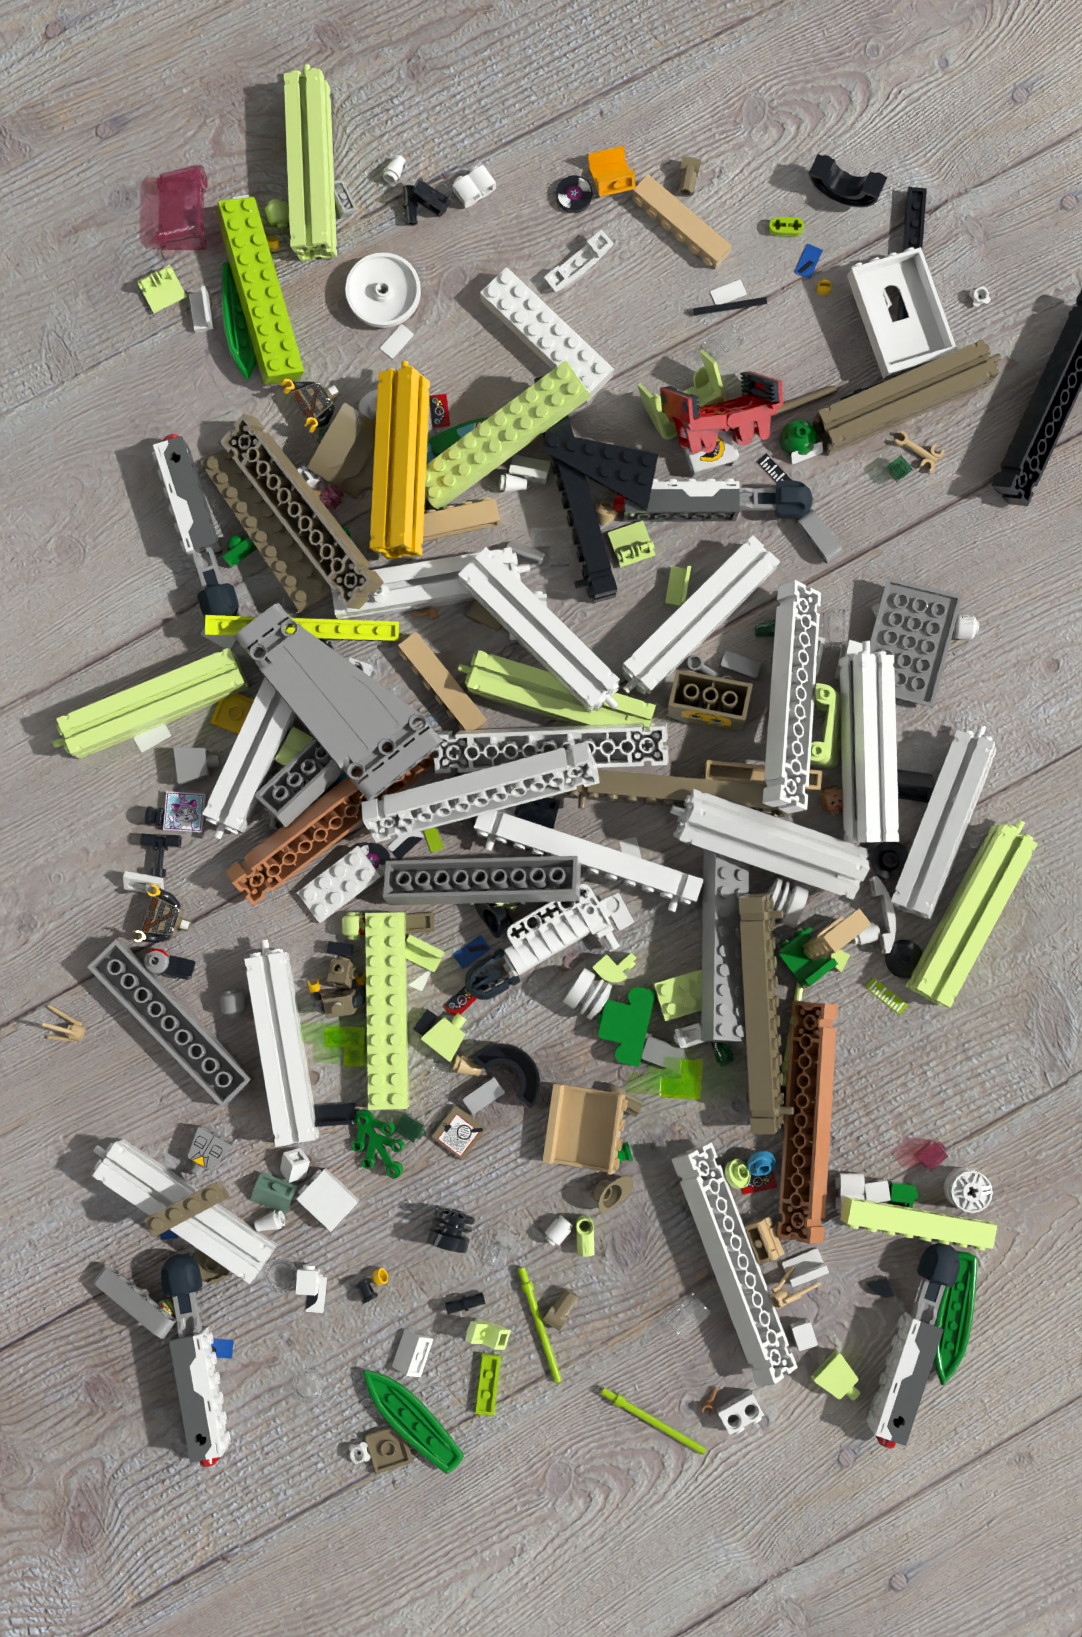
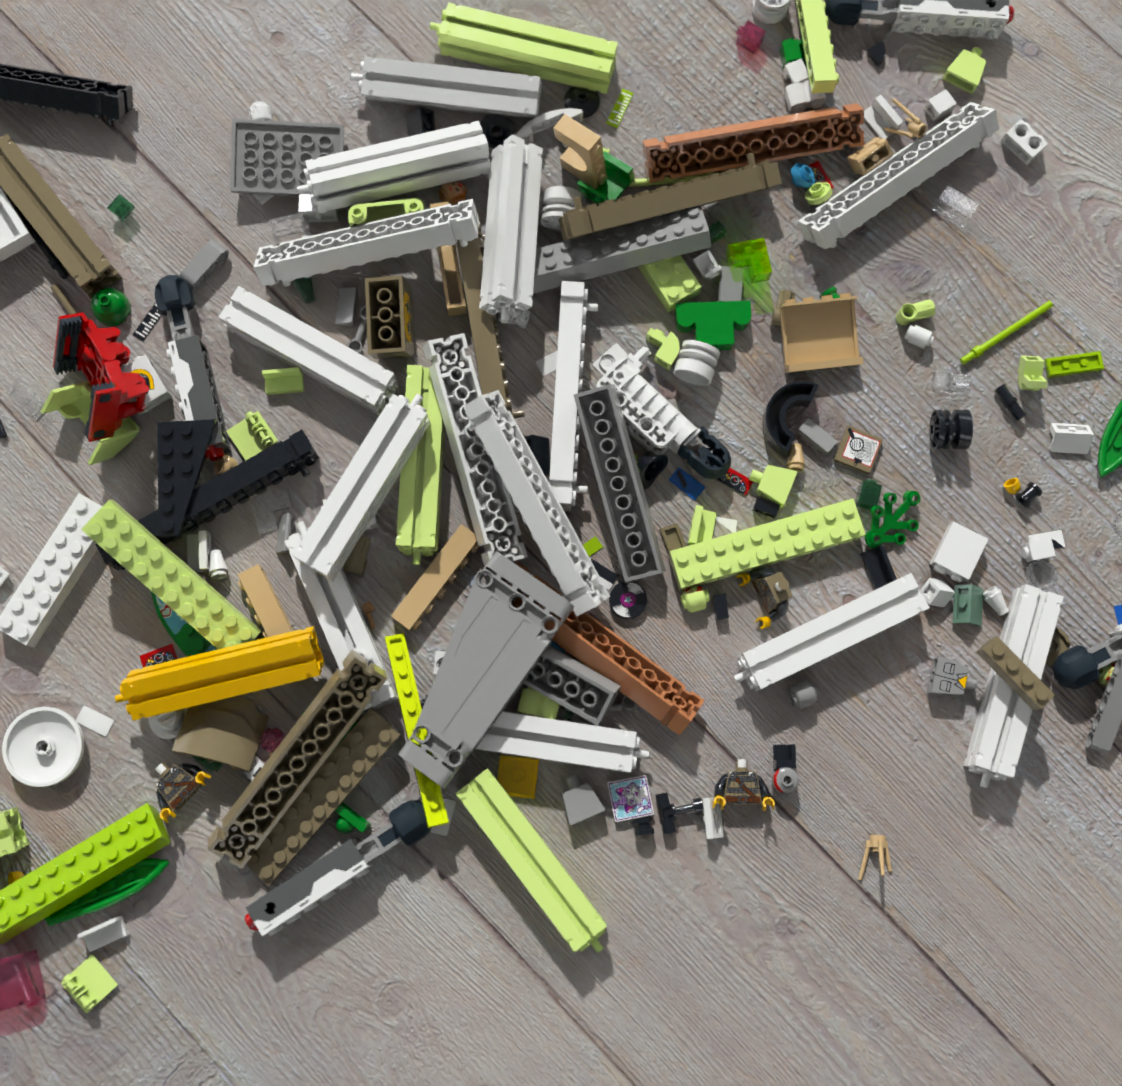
camera: 100 degrees left, 5 degrees down
light grey brick [87,939,254,1108] -> none
white sticker [134,724,171,752] -> none
white plate [297,846,382,923] -> none
clear neon green brick [324,1026,366,1067] -> none
dark tan brick [327,957,356,989] -> none
dark tan piece [542,1288,579,1331] -> none
dark tan piece [590,1176,633,1213] -> none
lime bar [600,1387,706,1455] -> none
medium nougat hand [702,1386,718,1416] -> none
white sticker [791,441,823,464] -> none
tan bar [893,431,945,474] -> none

